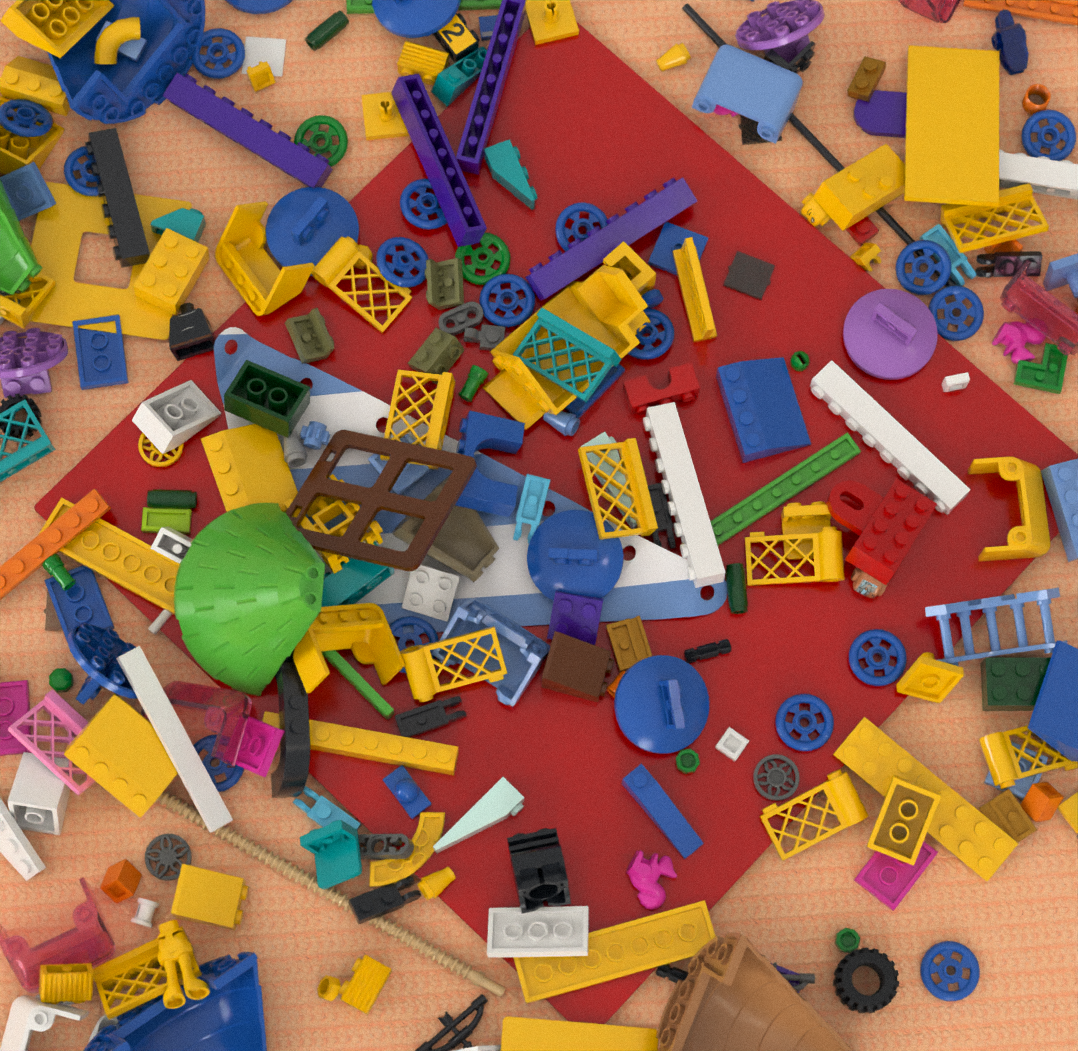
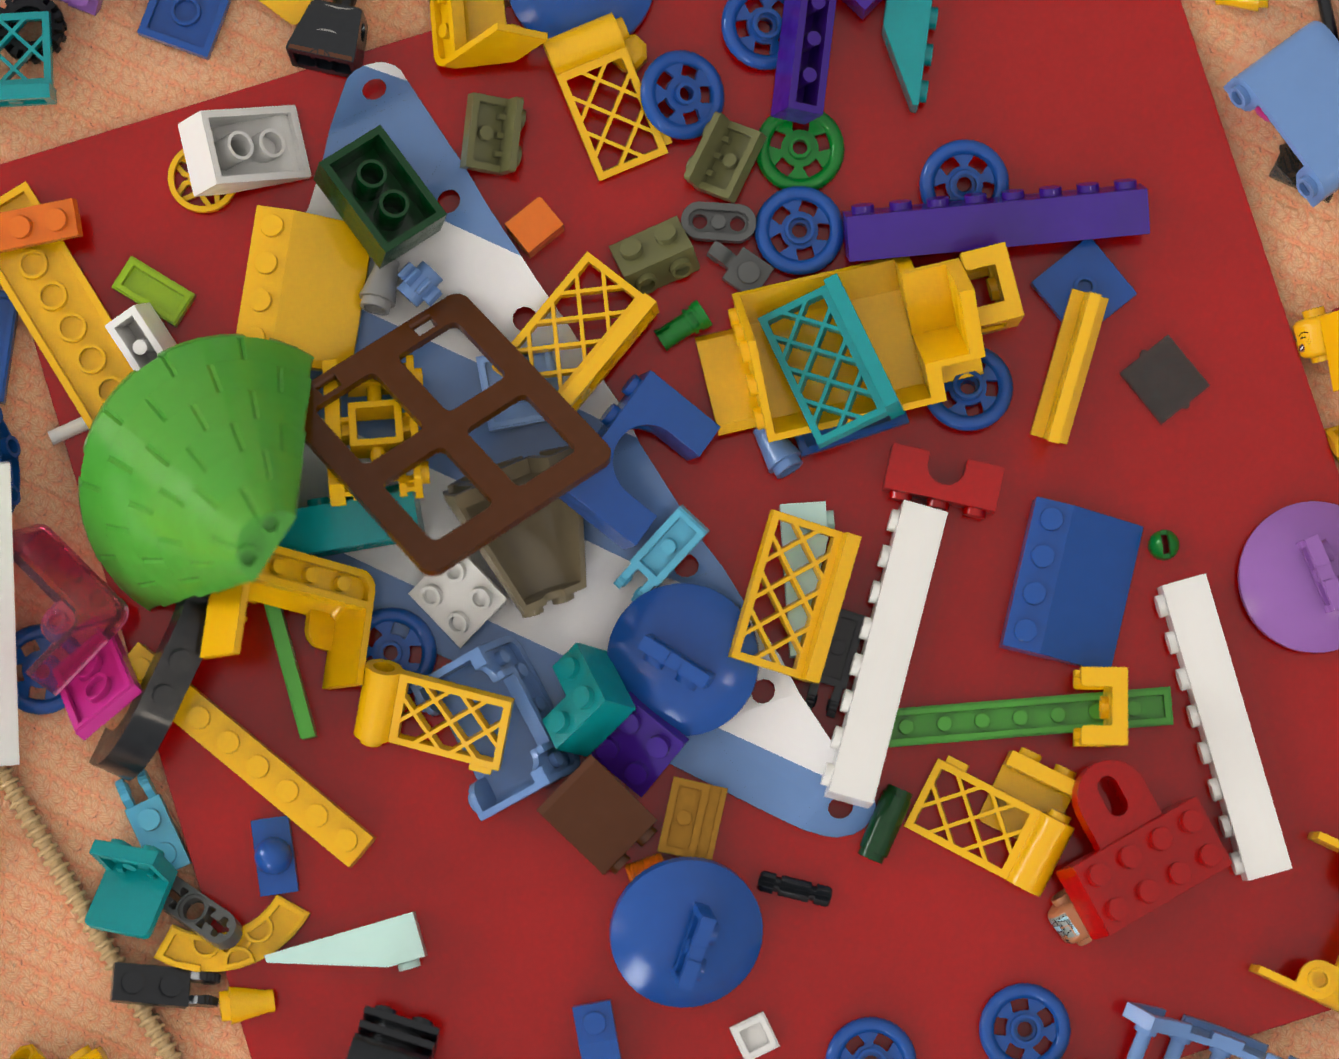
camera: 30 degrees right, 10 degrees up
dark green piece [147,489,197,509] -> none
black hinge [395,696,467,738] -> none
blue tile [641,289,664,309] -> none
green tile [675,749,700,774] -> none
none -> orange panel [505,197,565,259]
none -> teal brick [542,642,636,757]
none -> yellow panel [1073,667,1128,747]

